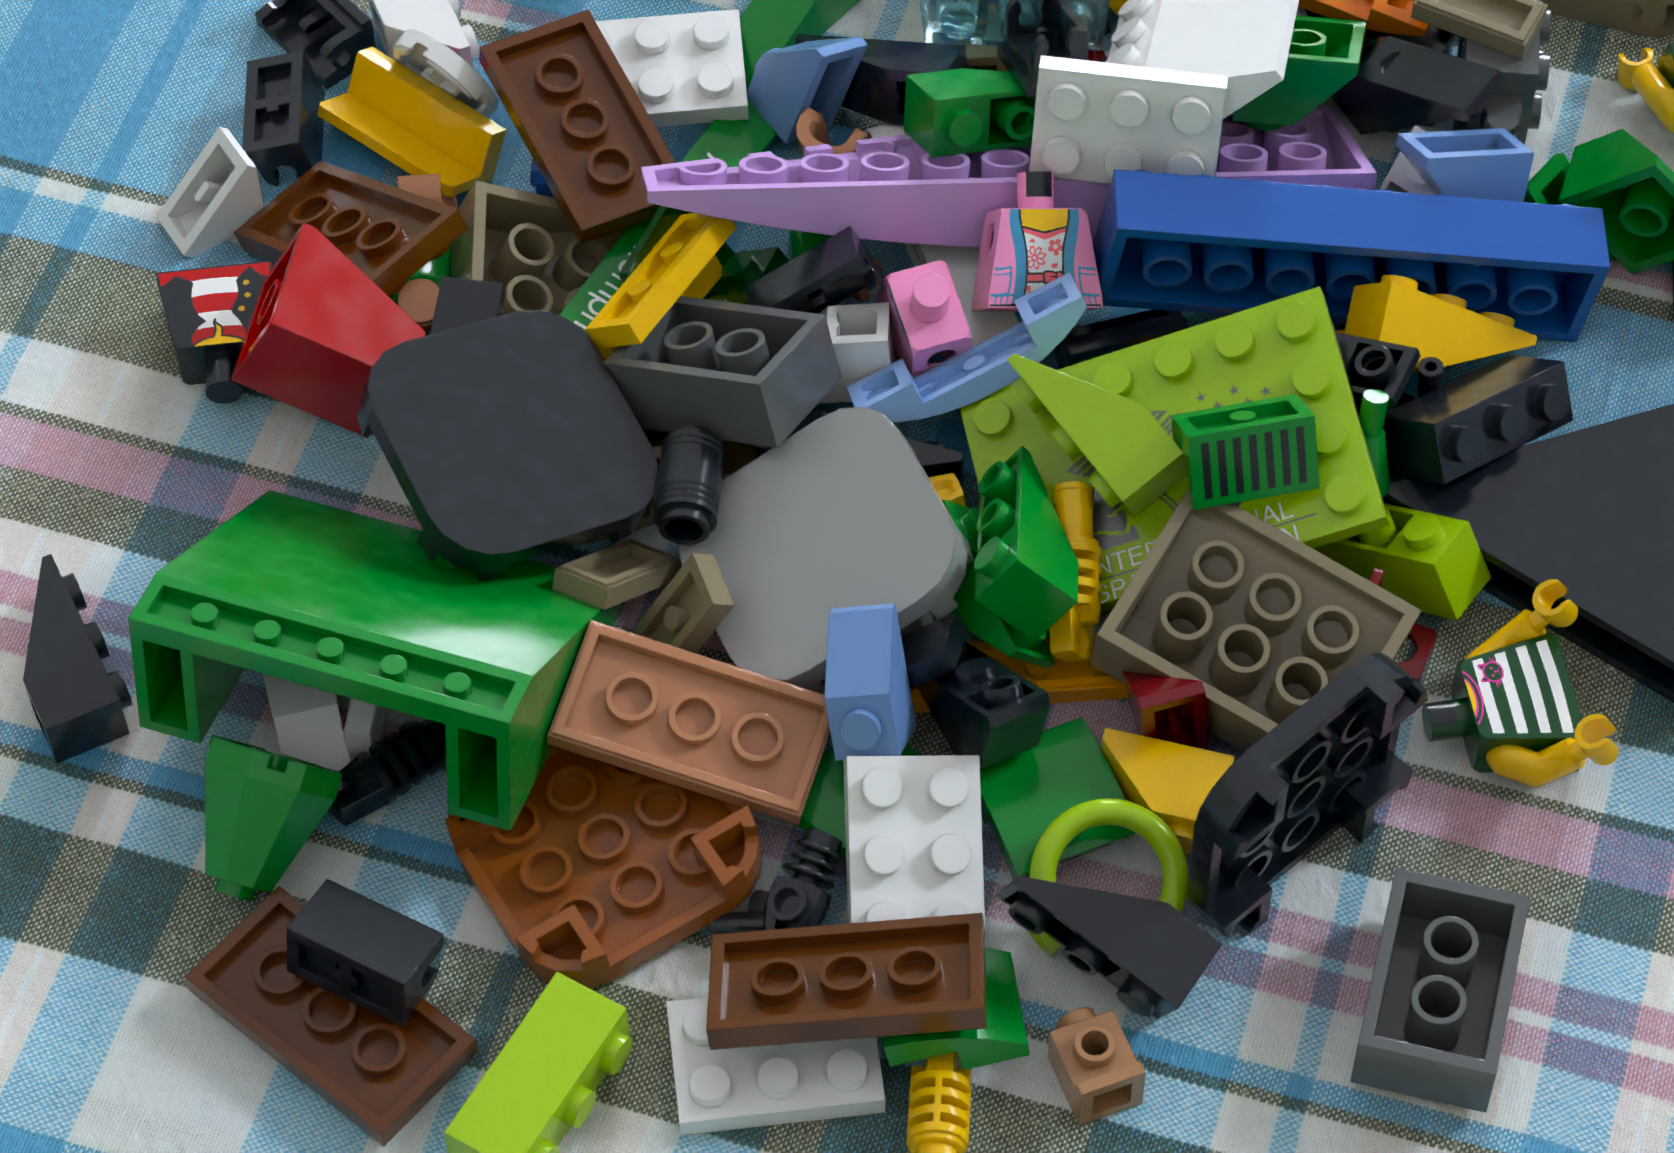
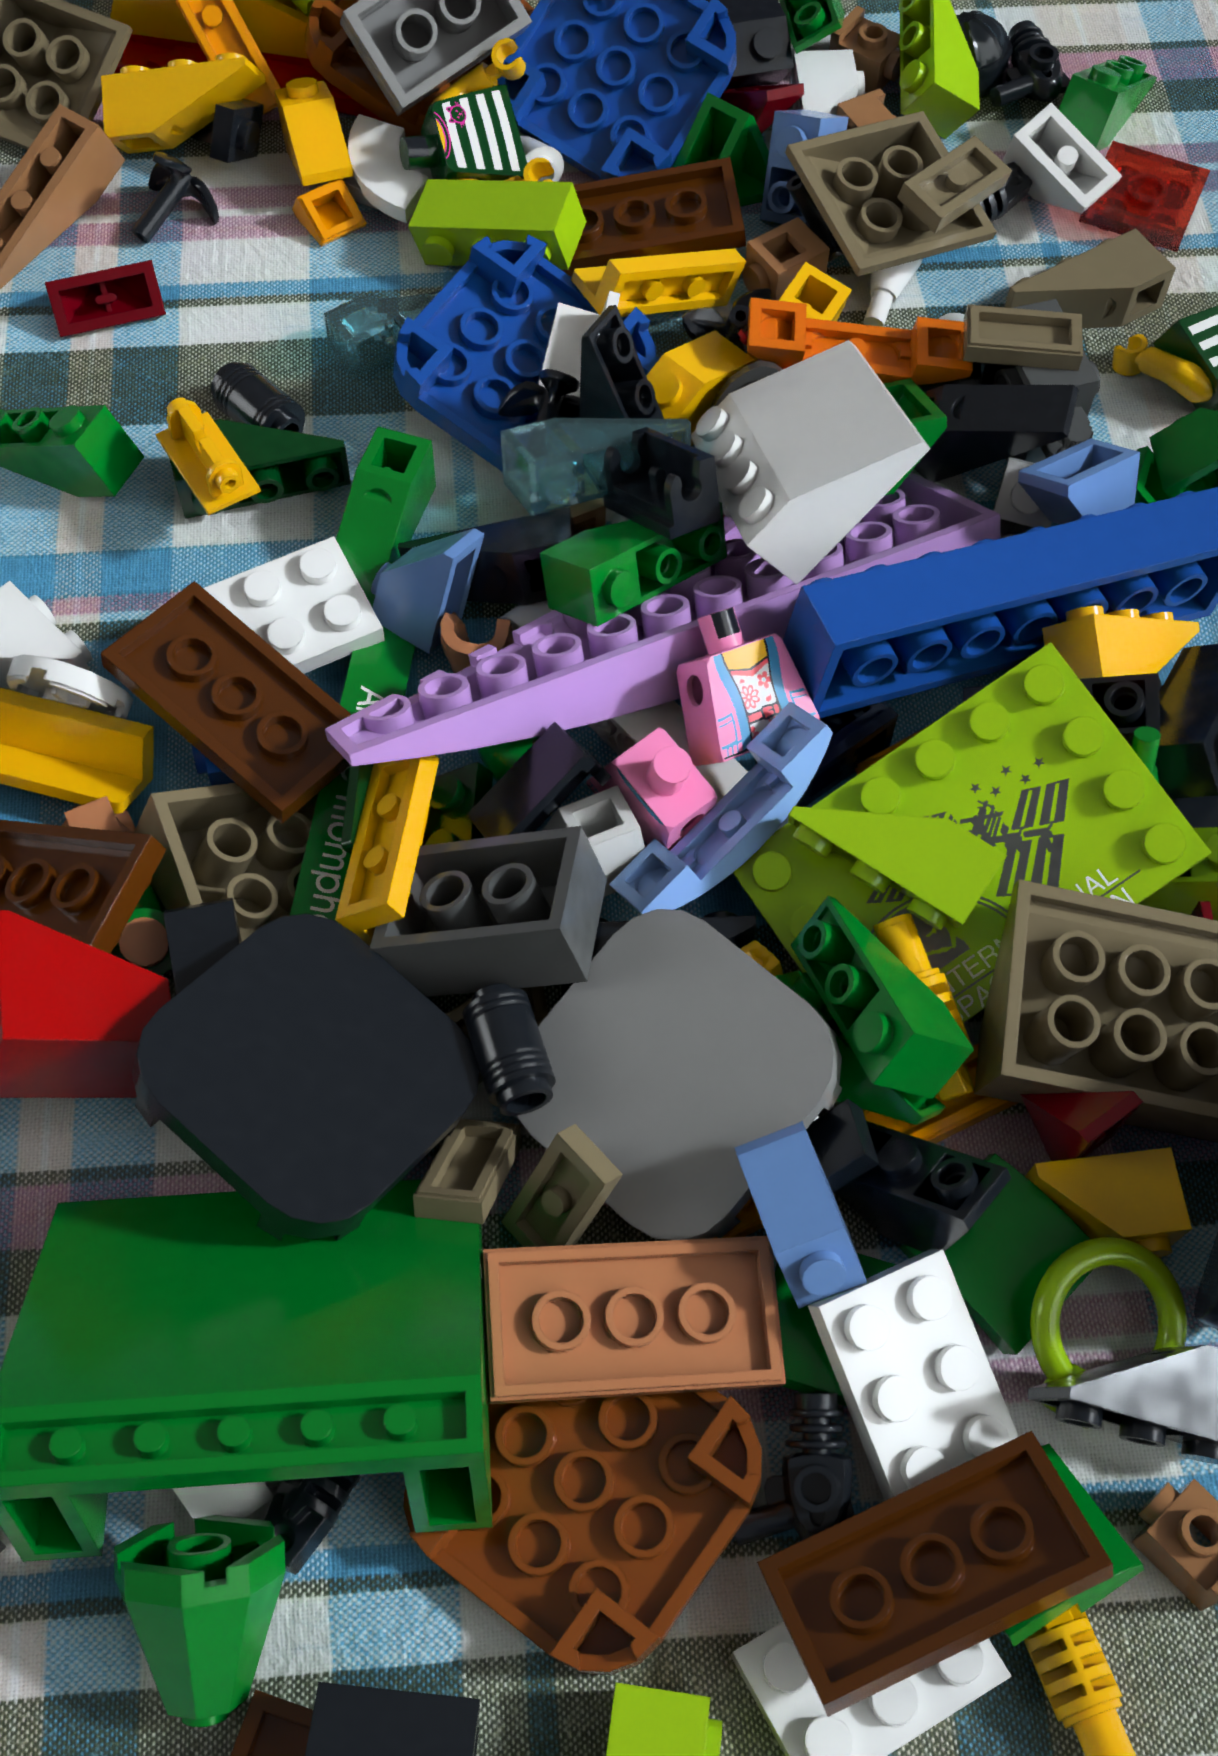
camera: 25 degrees left, 5 degrees up
white plate [1029,55,1228,184] -> none
green panel [1171,394,1320,510] -> none

